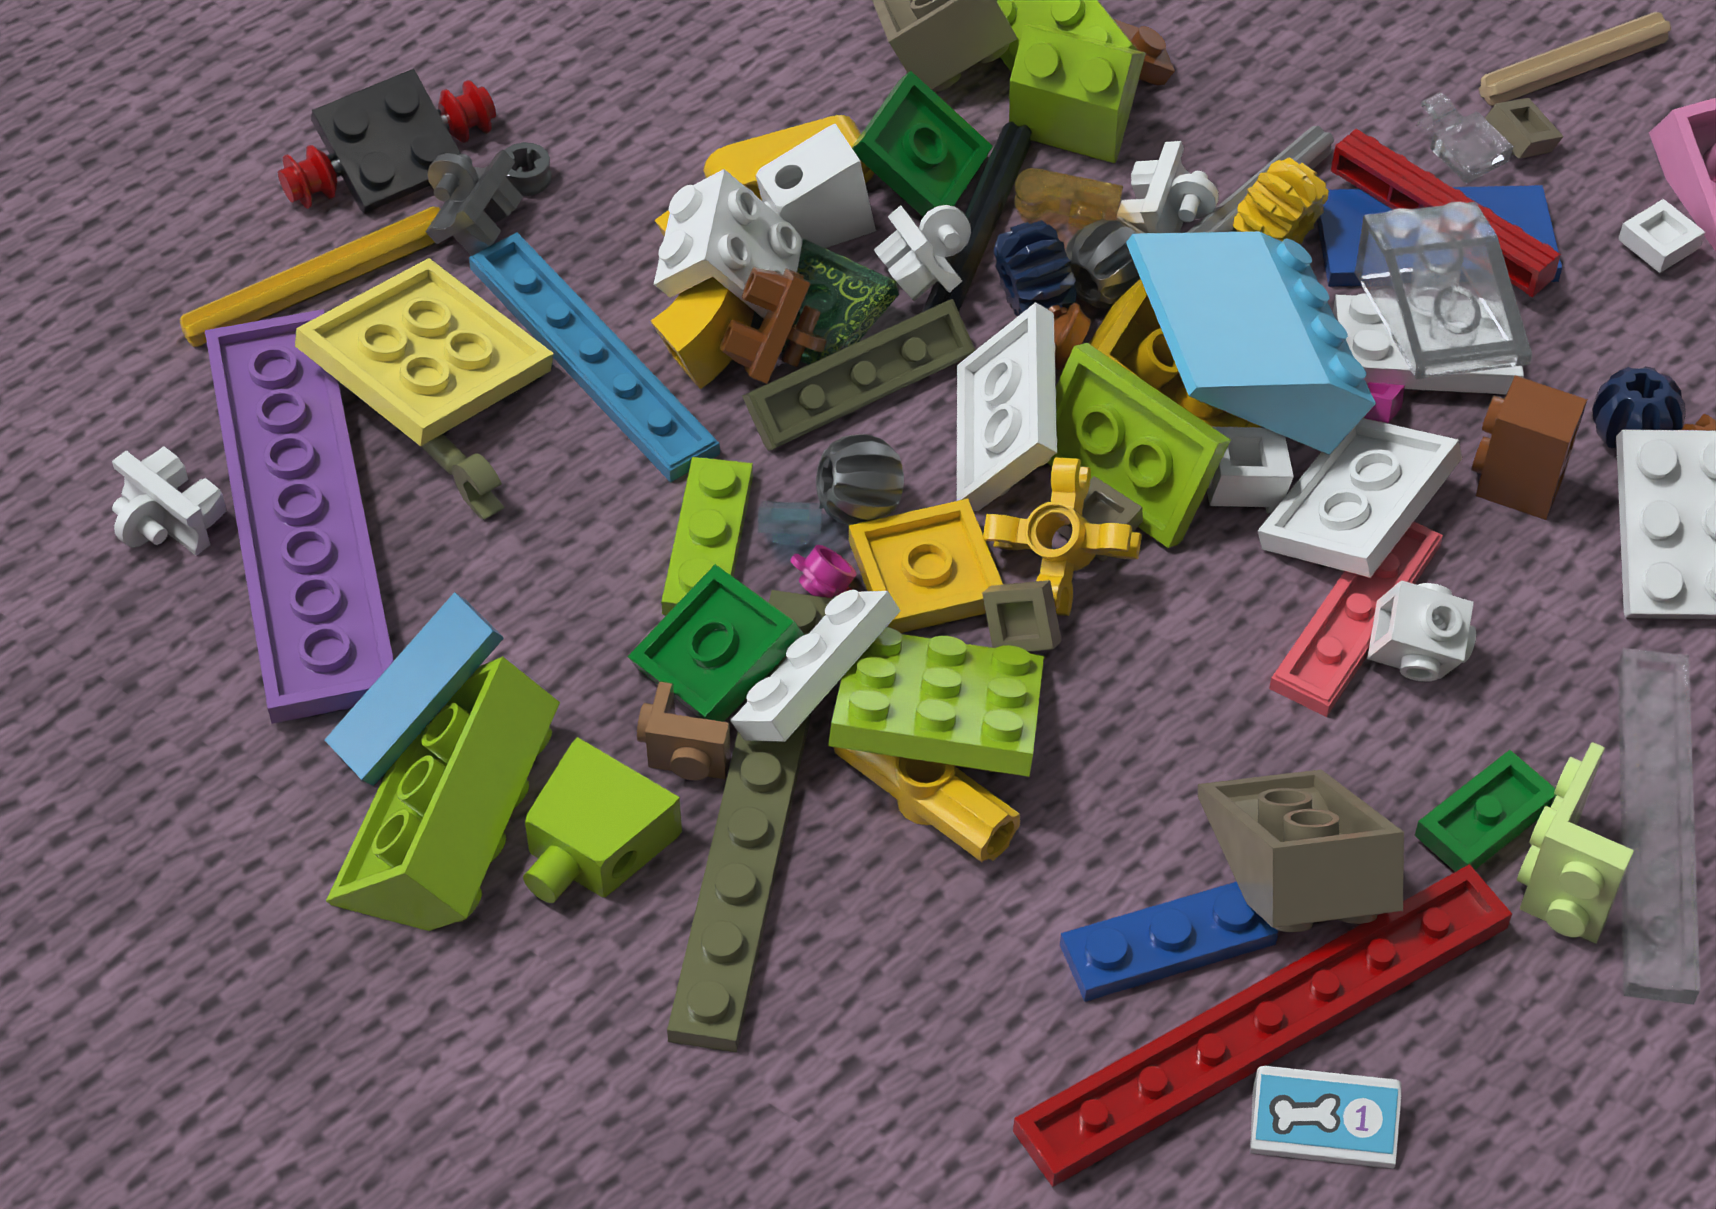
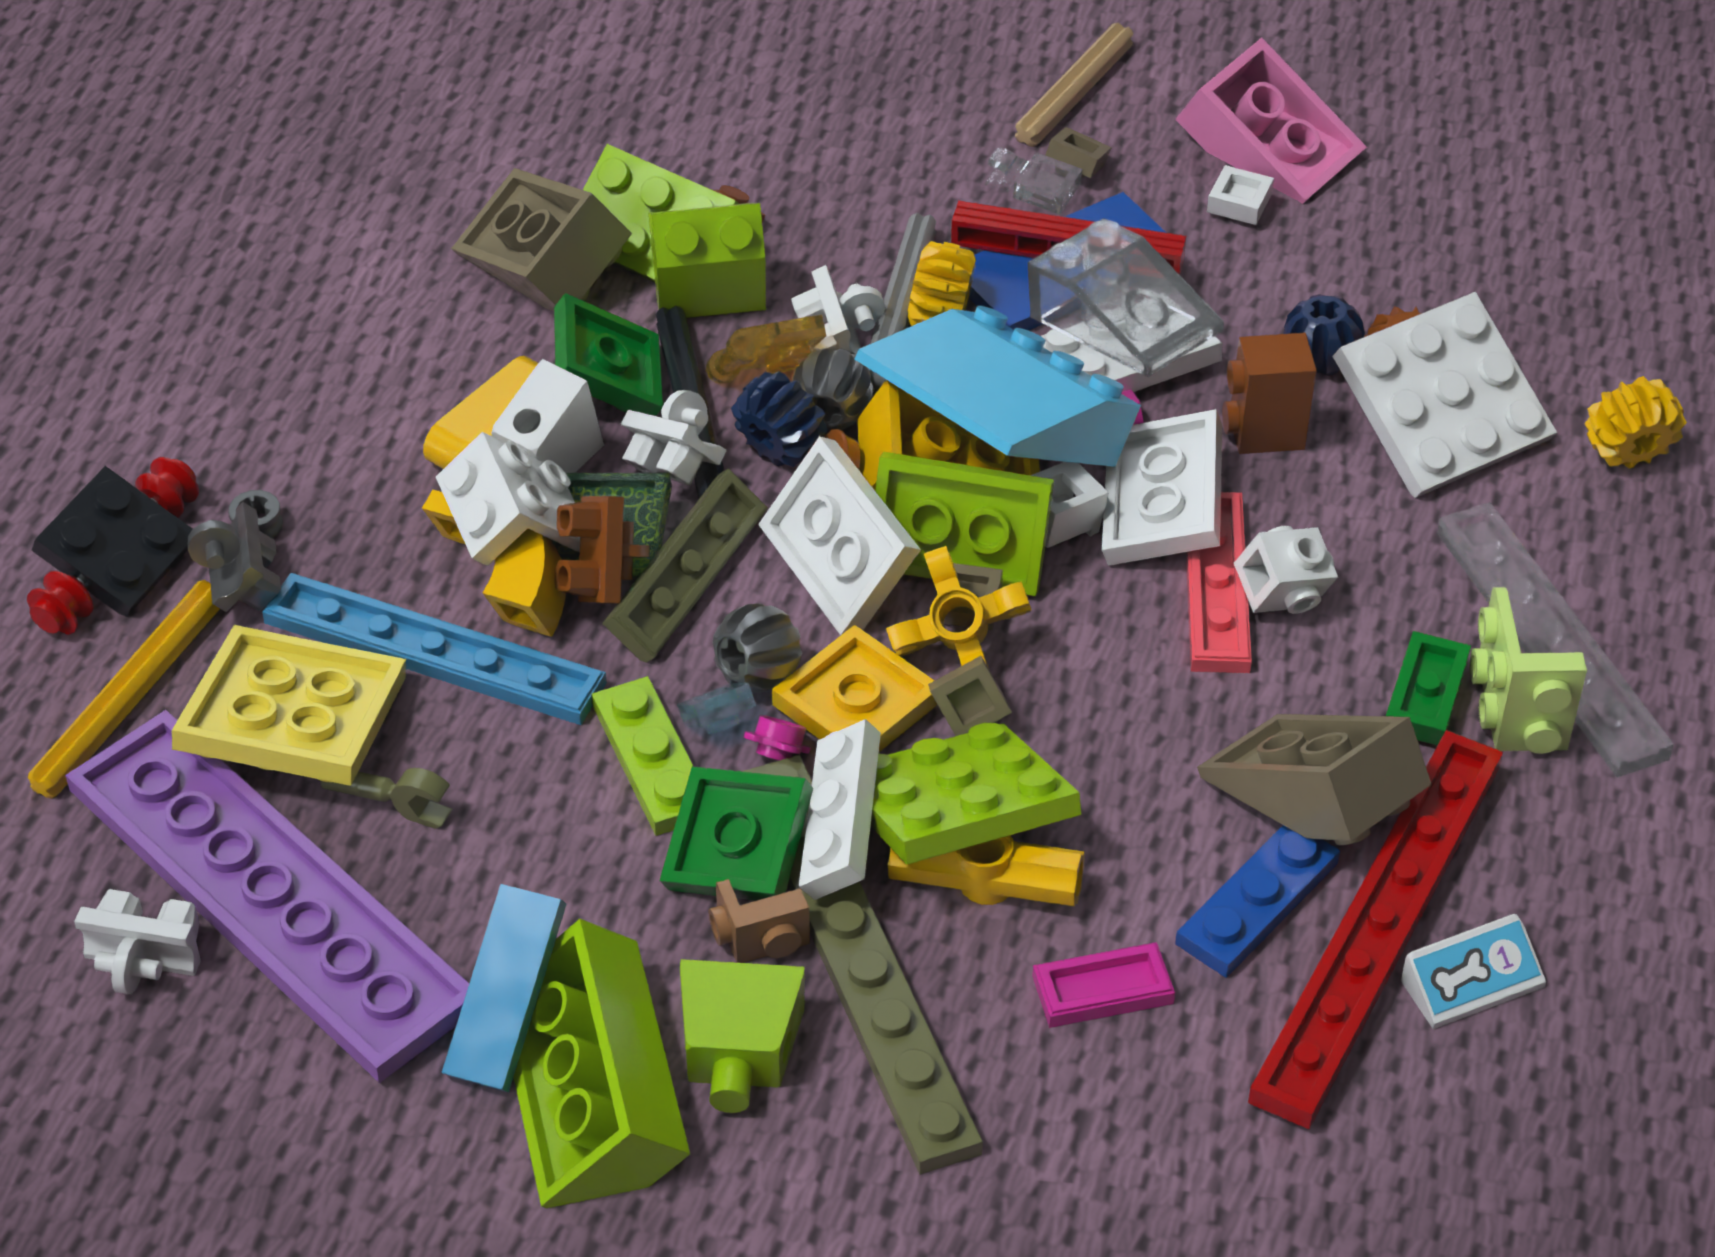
camera: 30 degrees left, 5 degrees down
none -> dark pink tile [1032,942,1175,1028]

